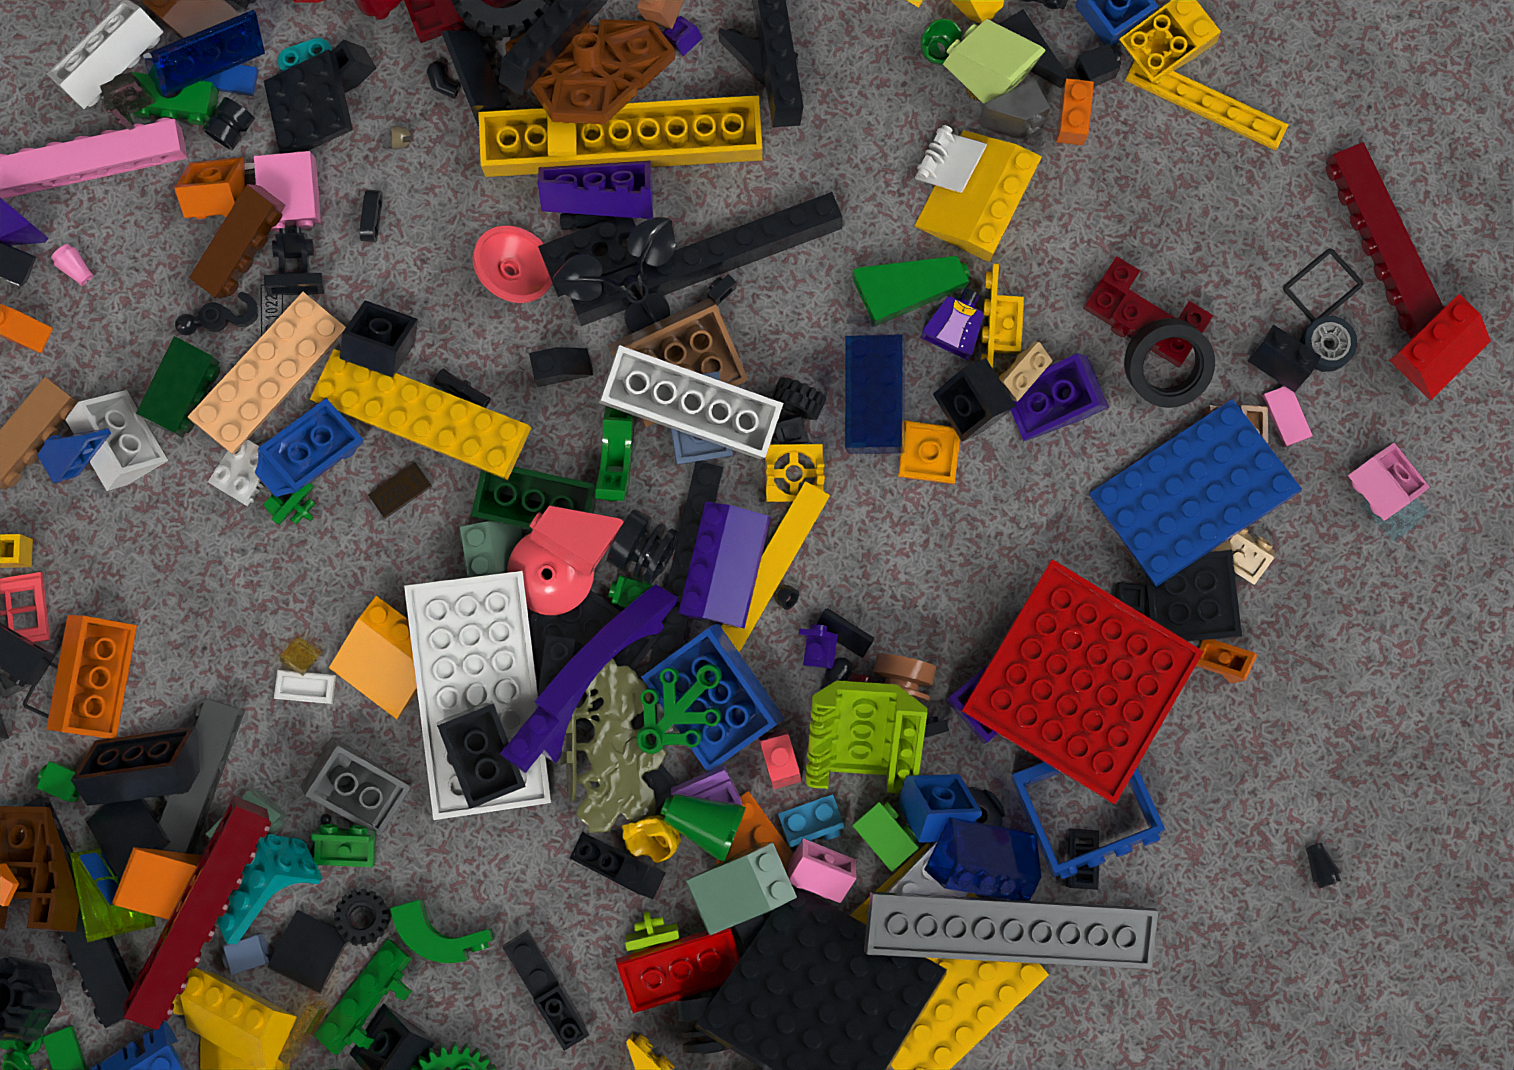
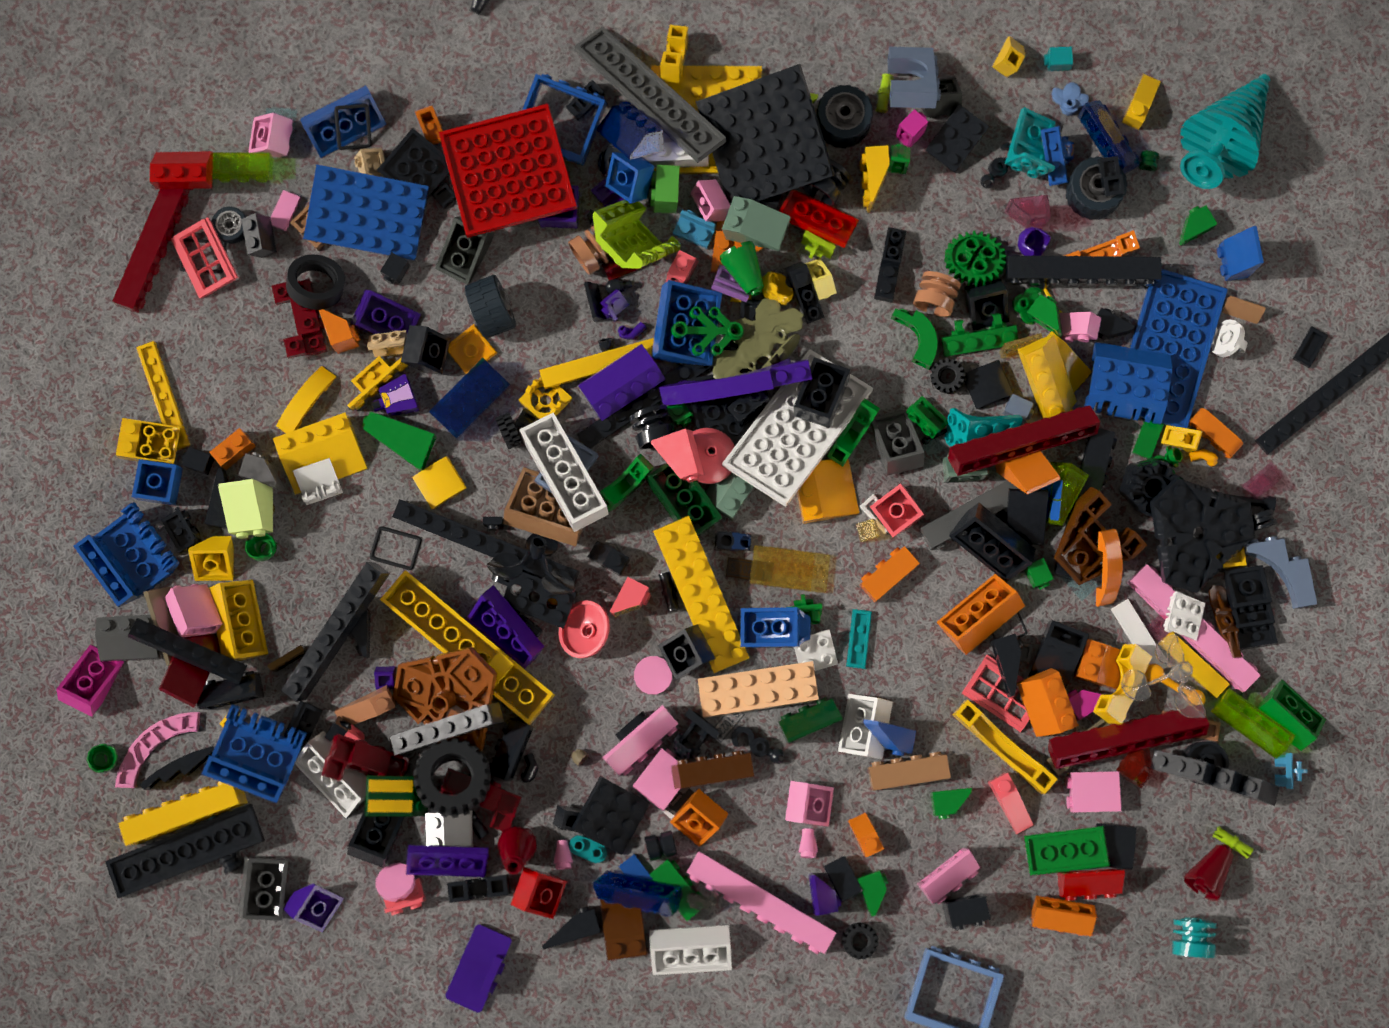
camera: 135 degrees left, 0 degrees up
none -> coral piece [171,217,239,299]
none -> clear neon green brick [212,152,274,183]
none -> yellow slope [276,366,337,433]
none -> blue slope [300,86,387,158]
none -> orange slope [319,309,361,354]
none -> black piece [334,104,372,150]
none -> black piece [370,526,422,570]
none -> black brick [380,252,410,285]
none -> yellow slope [412,456,467,509]
none -> pearl dark grey slope [435,216,495,285]
none -> black wheel [465,274,516,339]
none -> bright pink cone [553,840,573,870]
none -> dark purple slope [591,179,623,207]
none -> bright pink slope [603,705,678,776]
none -> coral slope [610,577,651,616]
none -> dark purple arm [618,322,647,340]
none -> bright pink tile [634,656,672,695]
none -> yellow arch [660,25,688,83]
none -> leg [714,531,751,551]
none -> clear yellow tile [749,545,830,593]
none -> bright pink slope [785,781,834,827]
none -> light yellow slope [805,258,837,300]
none -> green arch [827,398,880,467]
none -> teal tile [846,609,872,669]
none -> orange brick [860,546,920,603]
none -> coral slope [870,483,926,537]
none -> nougat wheel [913,271,961,317]

